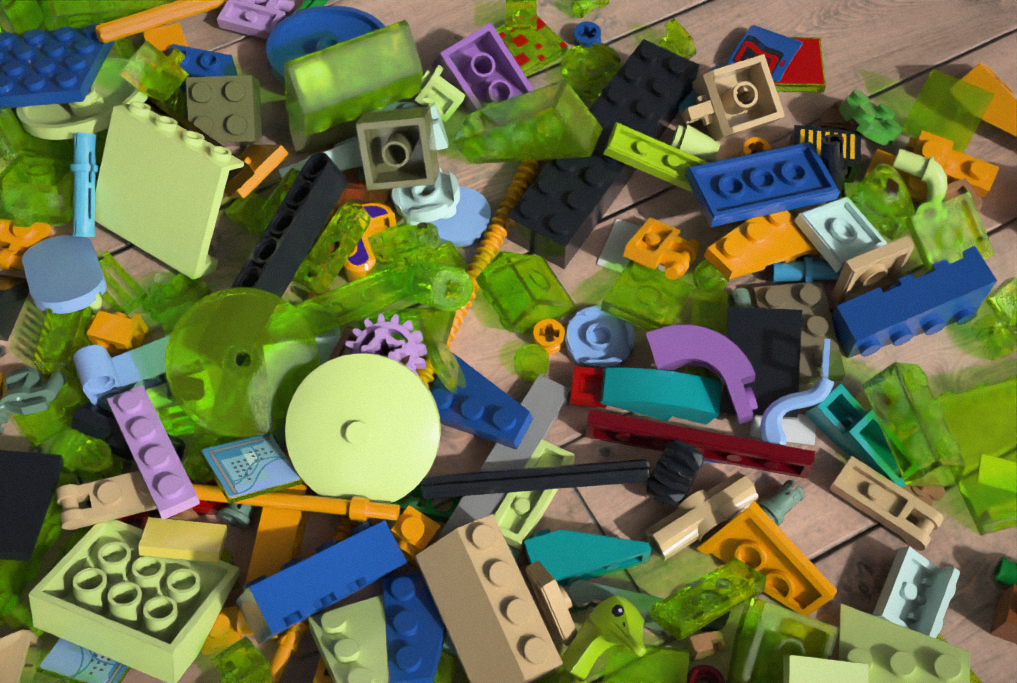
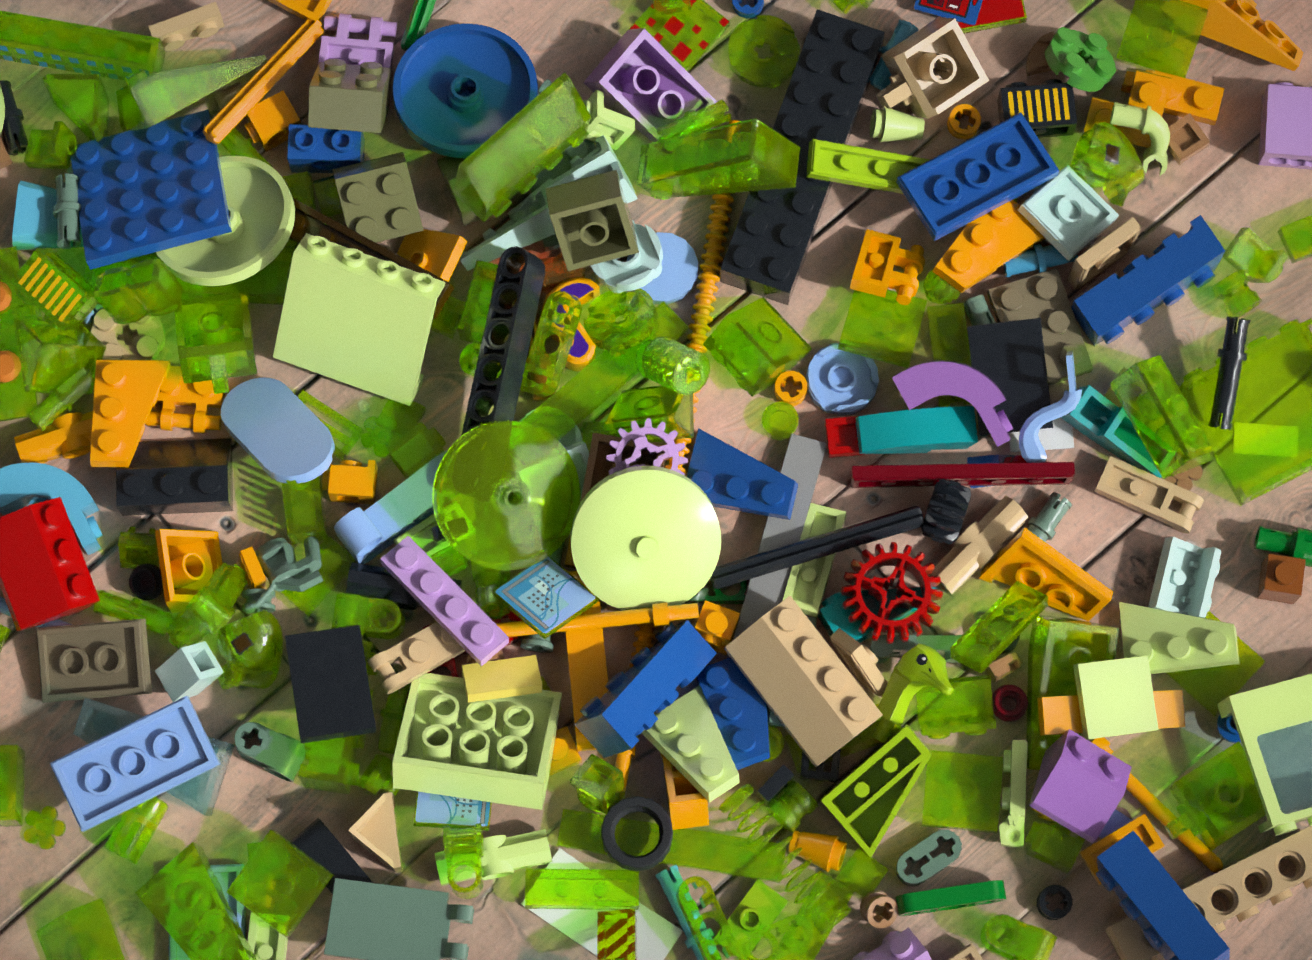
camera: 15 degrees left, 15 degrees up
medium azure pin [70,133,99,237] -> none
clear neon green brick [119,40,189,101] -> none
clear neon green piece [427,340,466,394] -> none
white sticker [597,219,641,273] -> none
black pin [821,134,848,203] -> none
clear neon green plate [905,192,995,272] -> none
none -> olive brick [308,59,391,133]
none -> red gear [841,542,943,644]
none -> black pin [1208,316,1251,430]

